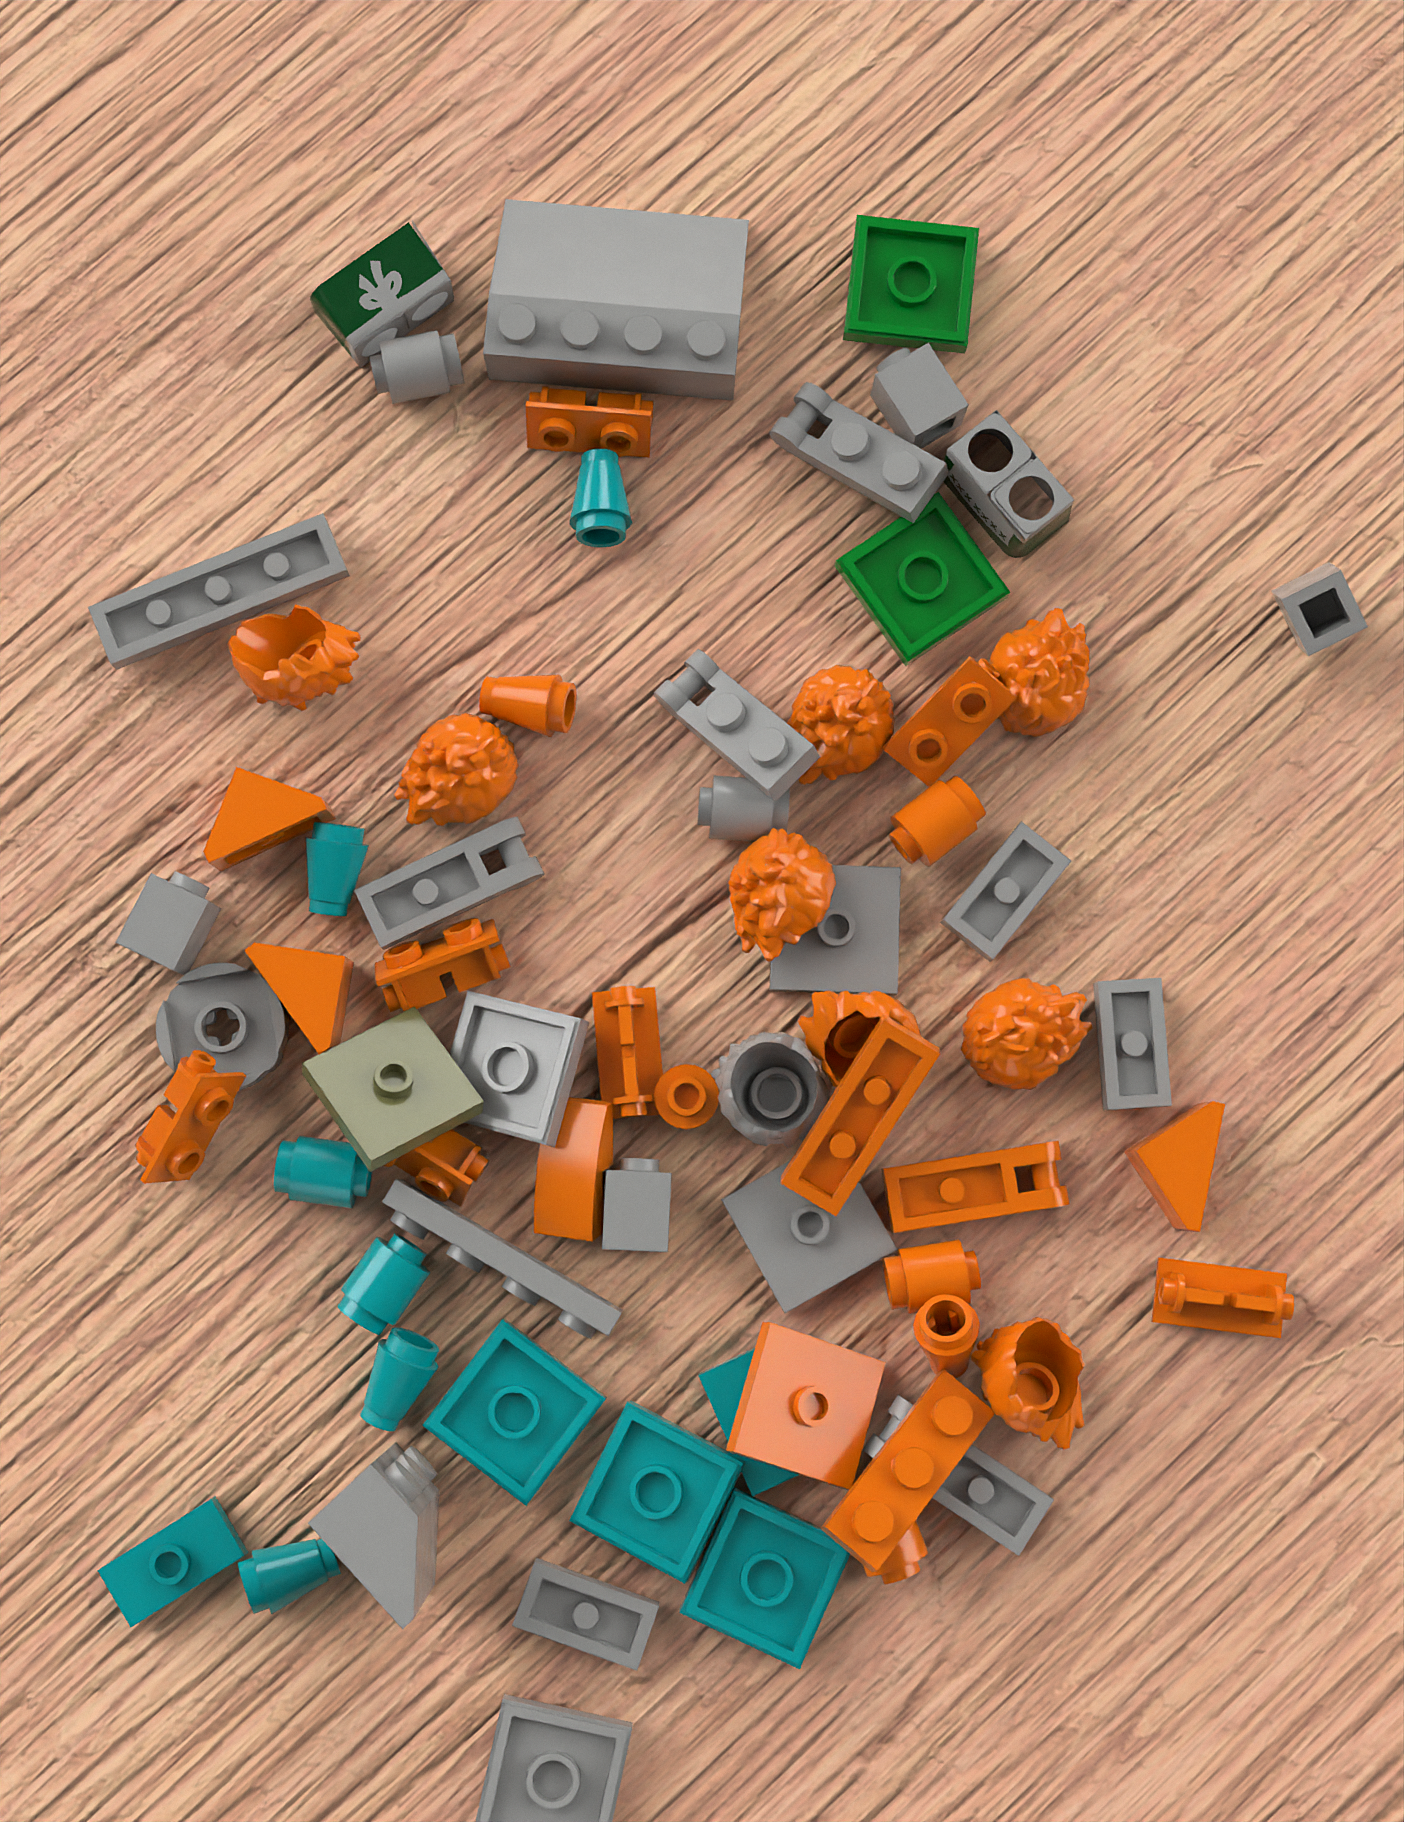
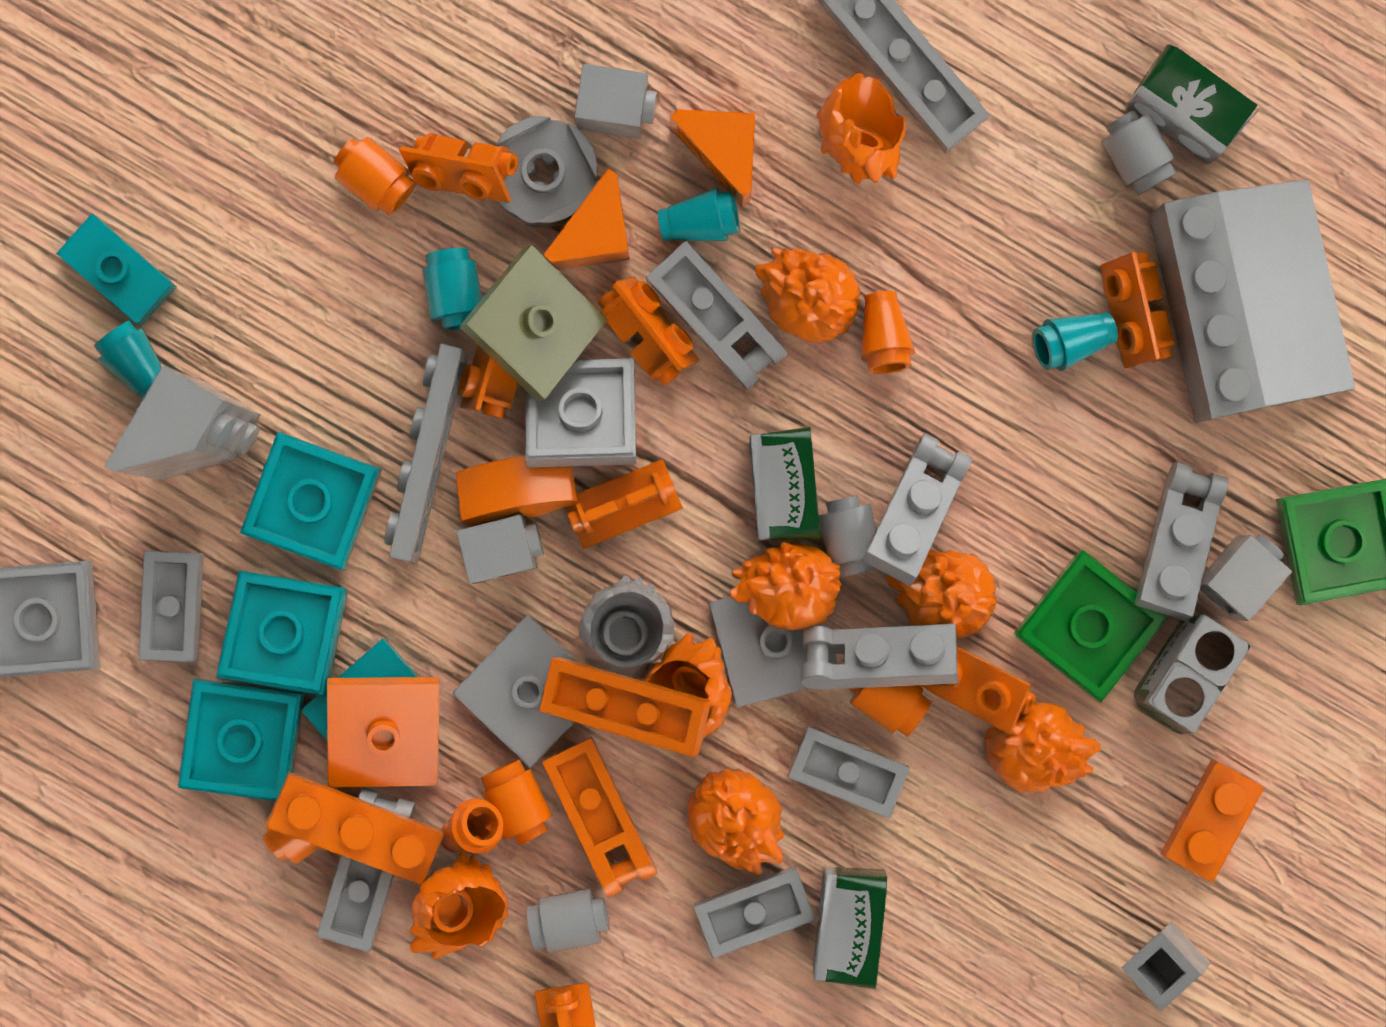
camera: 80 degrees right, 5 degrees up
teal brick [337,1233,430,1335] -> none
teal cone [360,1328,439,1431] -> none
orange plate [654,1064,719,1129] -> none
orange slope [1124,1101,1225,1232] -> none
none -> orange brick [333,137,416,216]
none -> light grey brick [527,888,610,953]
none -> piece [749,427,820,540]
none -> light grey plate [801,624,958,690]
none -> piece [813,867,887,989]
none -> orange plate [1160,759,1265,883]

